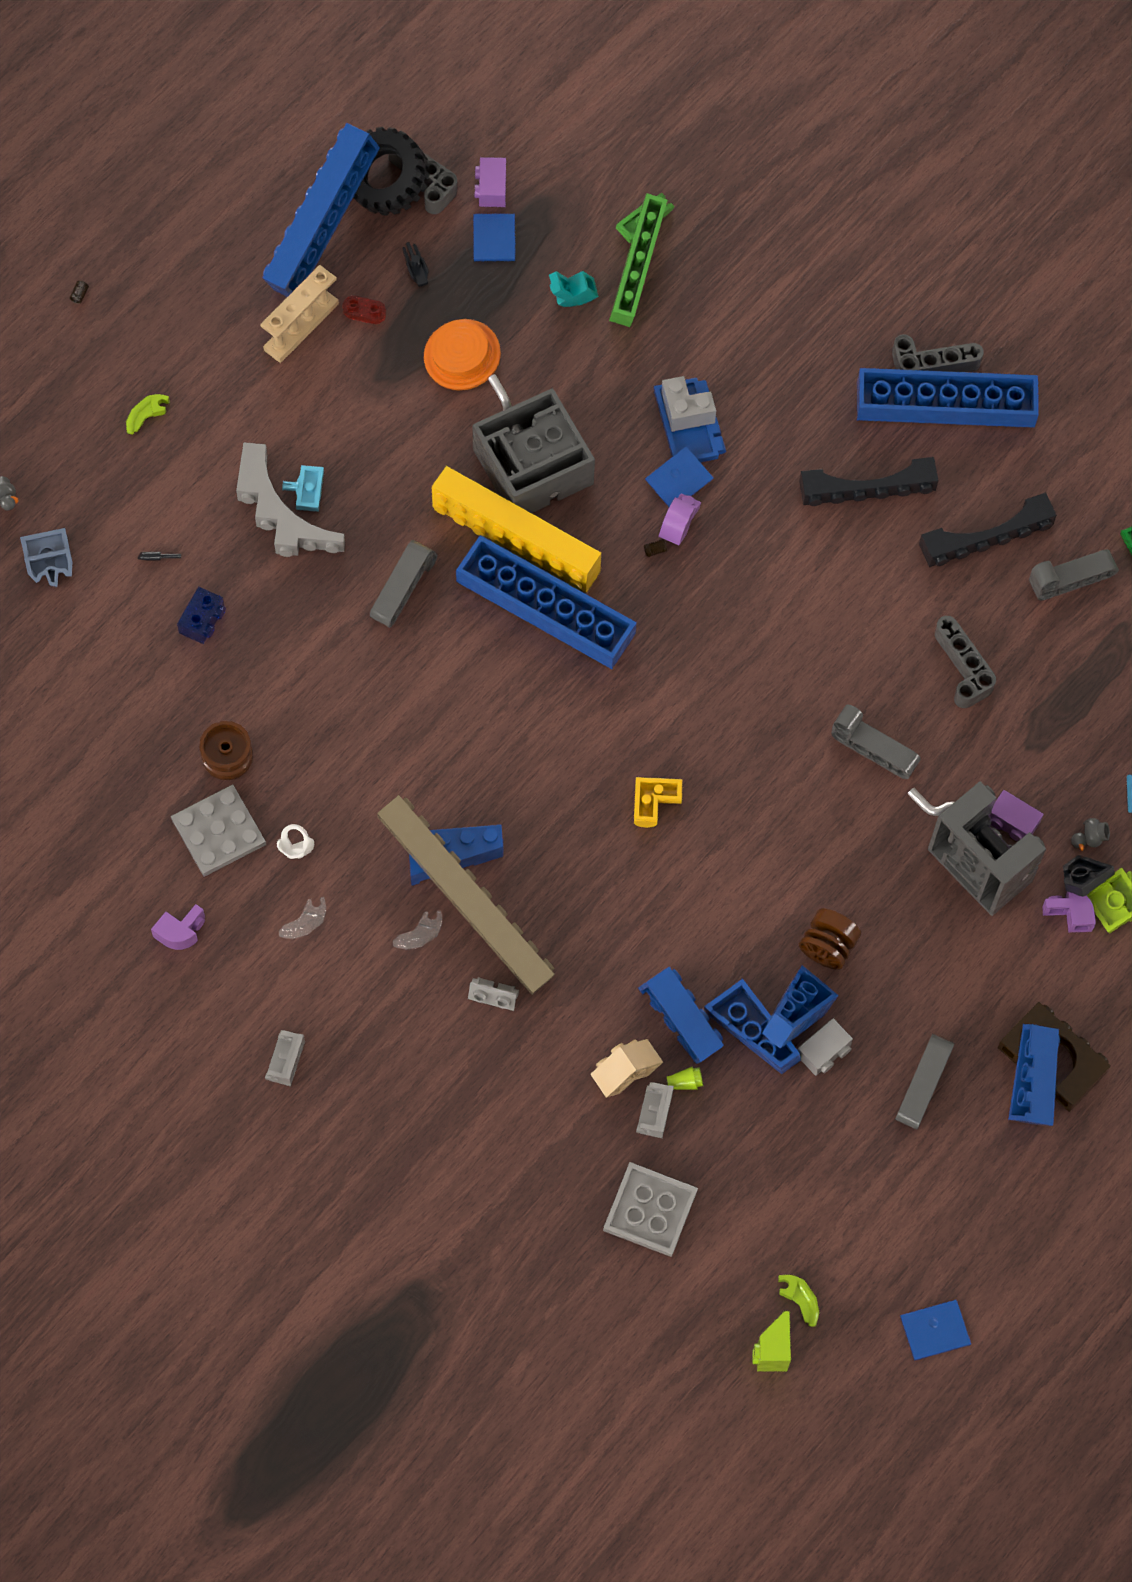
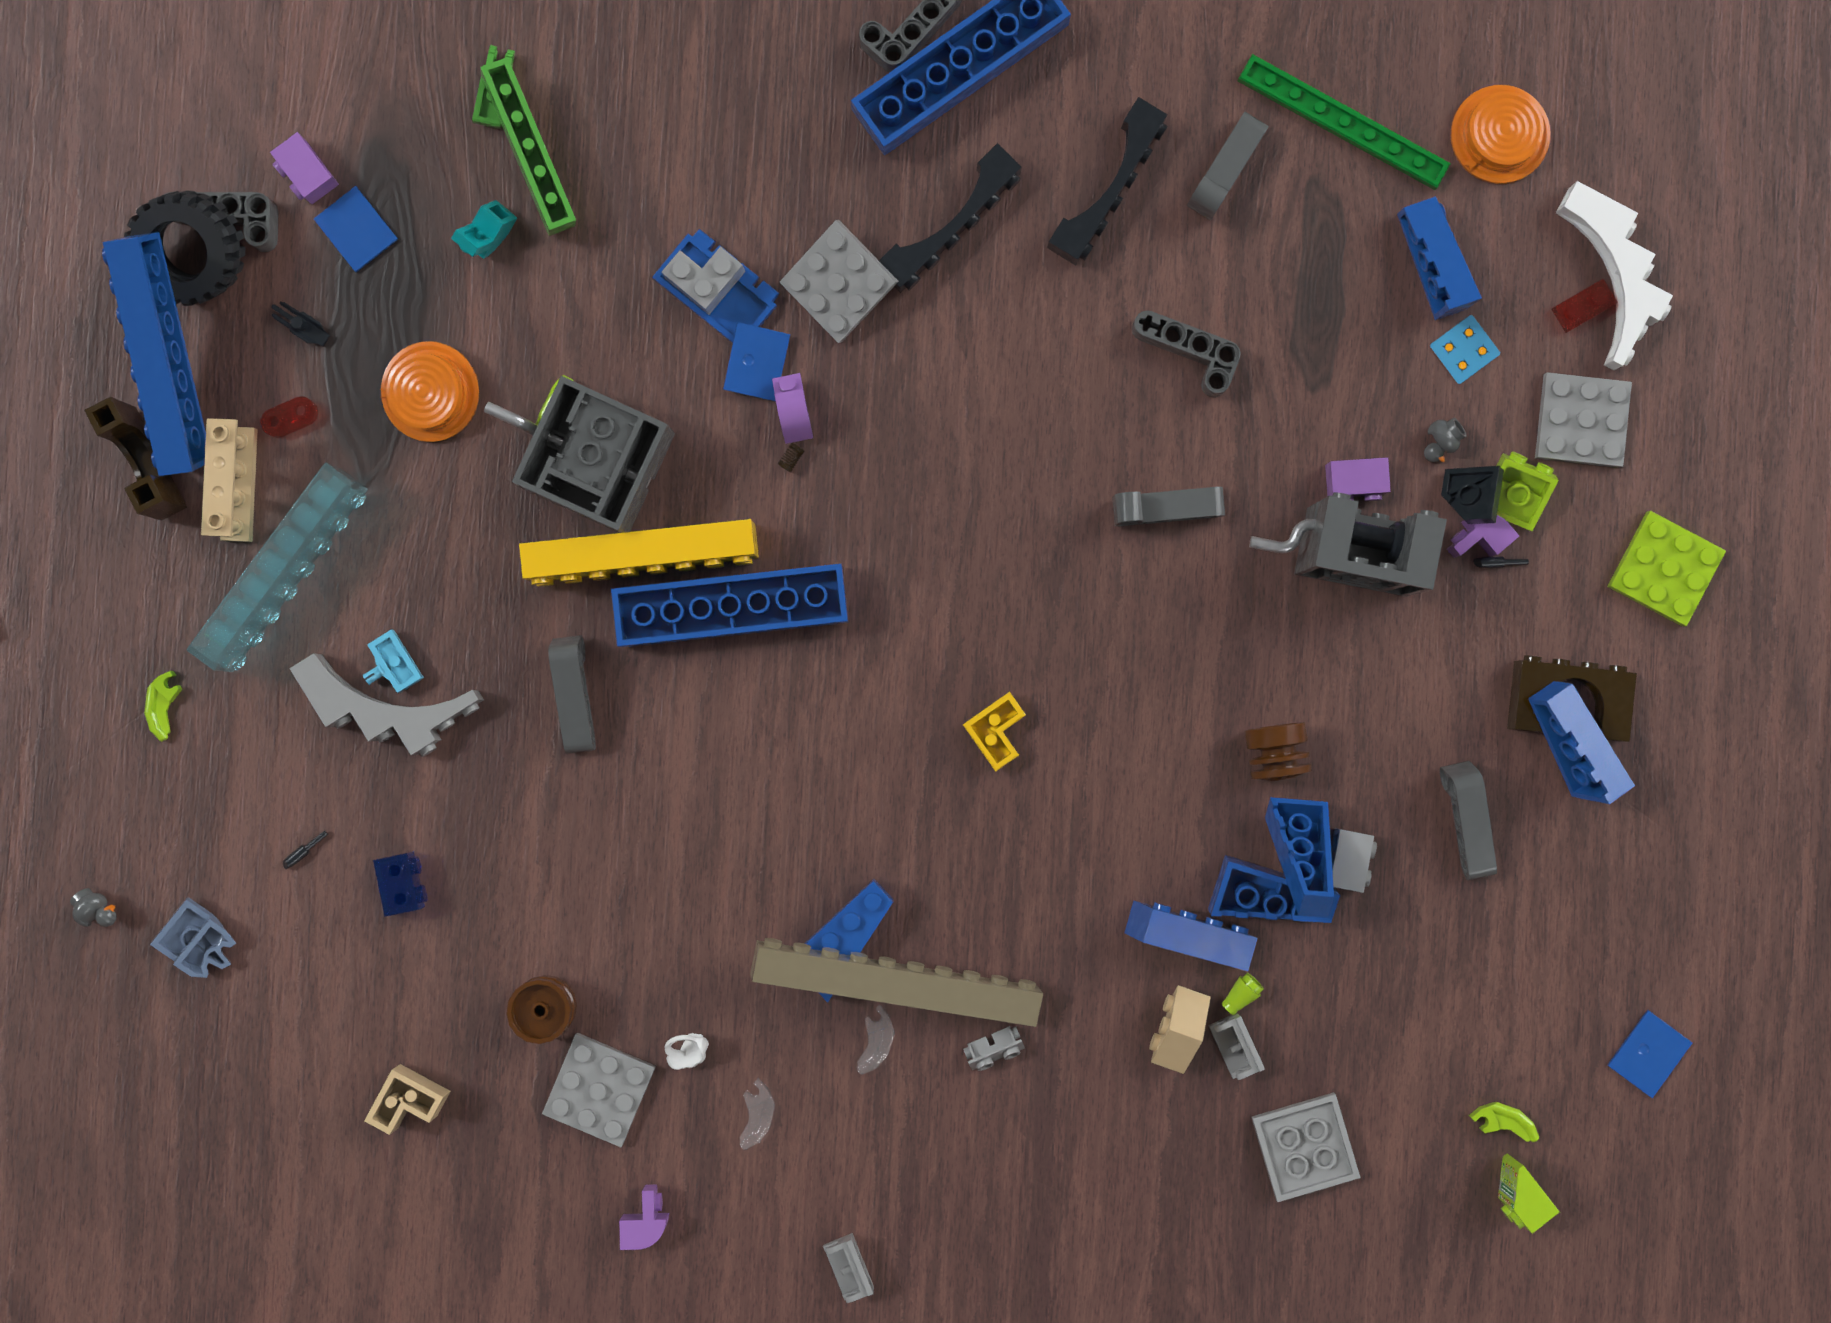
camera: 35 degrees left, 20 degrees up
none -> dark brown arch [84,397,187,520]
none -> clear light blue brick [186,462,368,672]
none -> tan brick [364,1064,451,1135]
none -> light grey plate [780,220,899,343]
none -> black piece [1473,556,1529,568]

